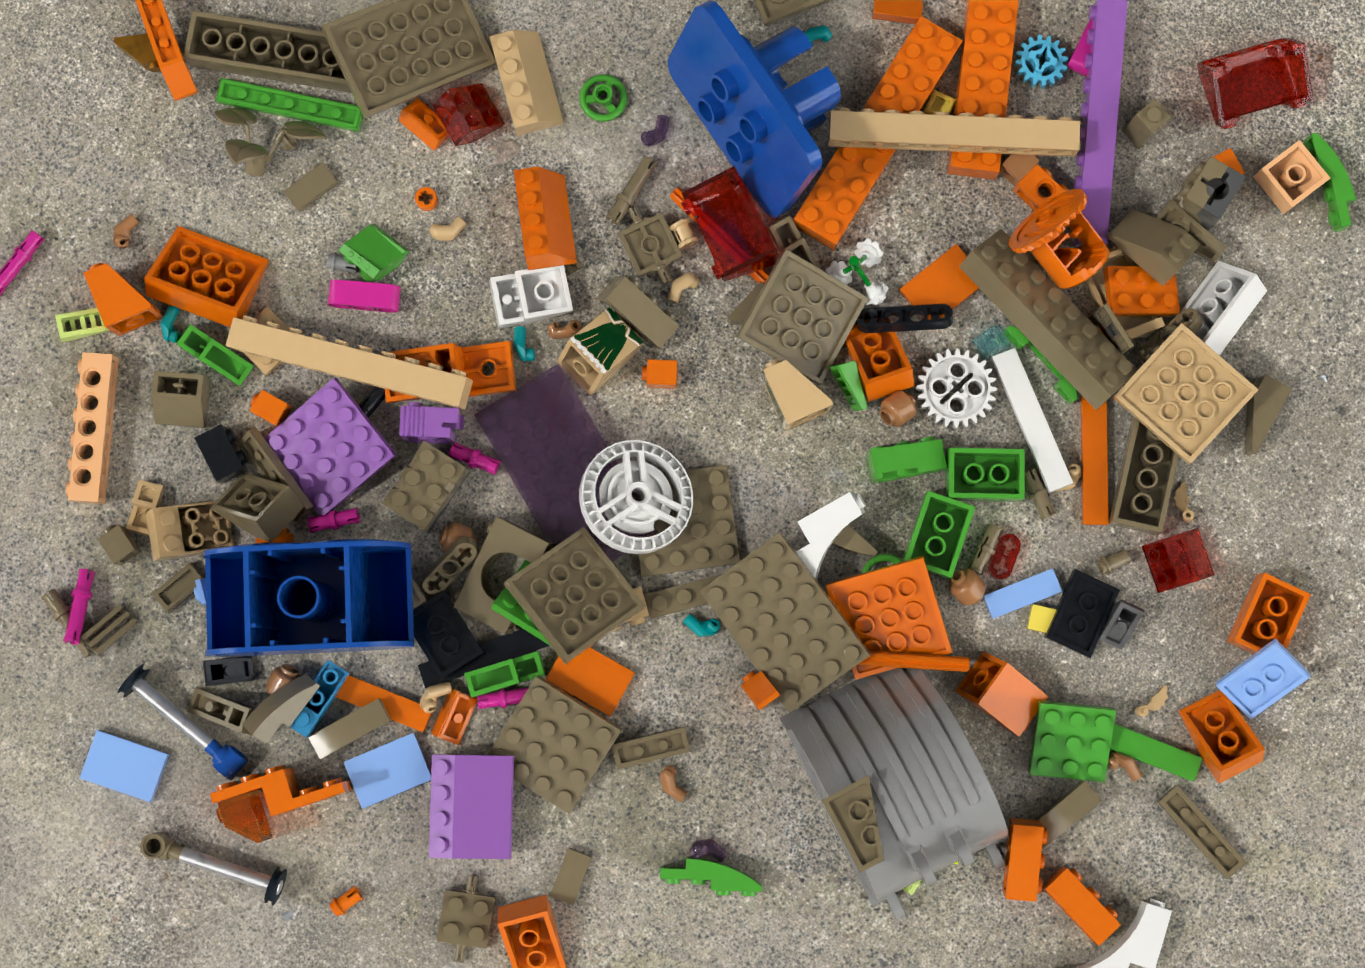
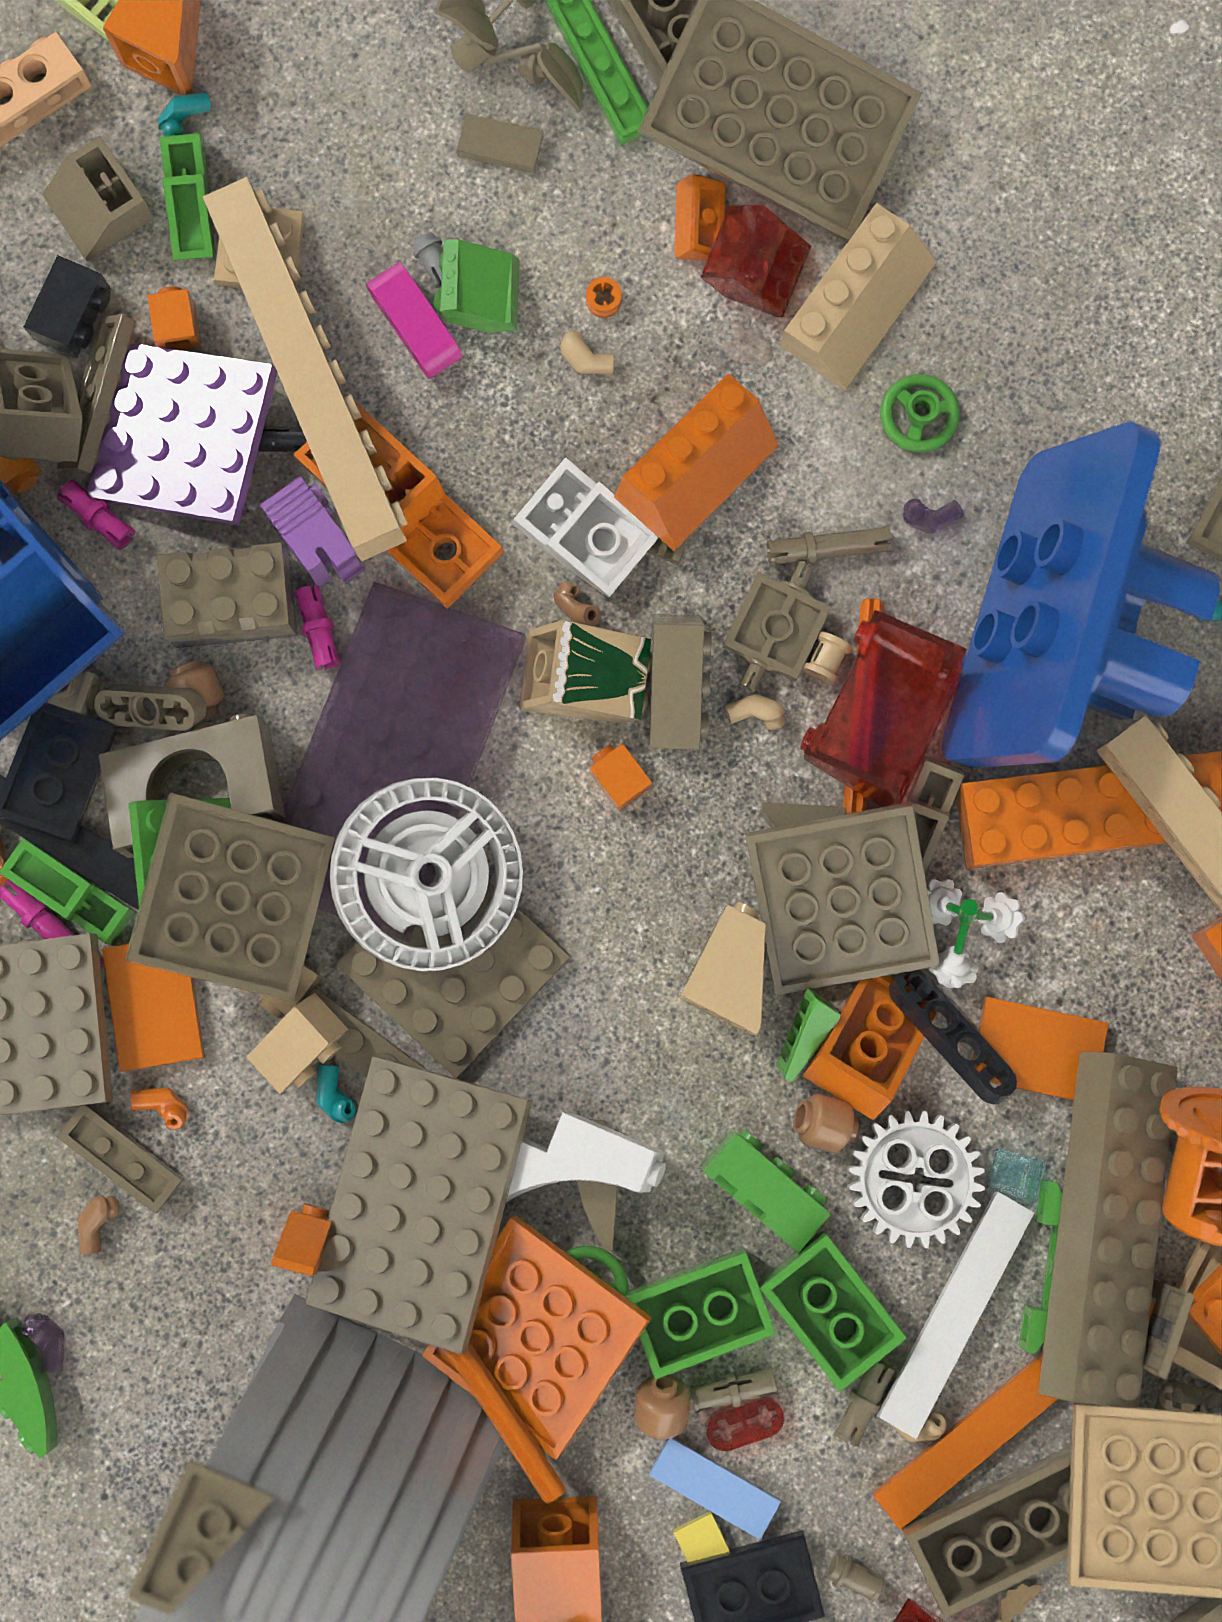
camera: 45 degrees right, 0 degrees up
orange slope [144,226,269,328] -> none
teal arm [513,326,535,362] -> none
none -> orange arm [130,1088,189,1130]
none -> tan brick [246,993,349,1094]

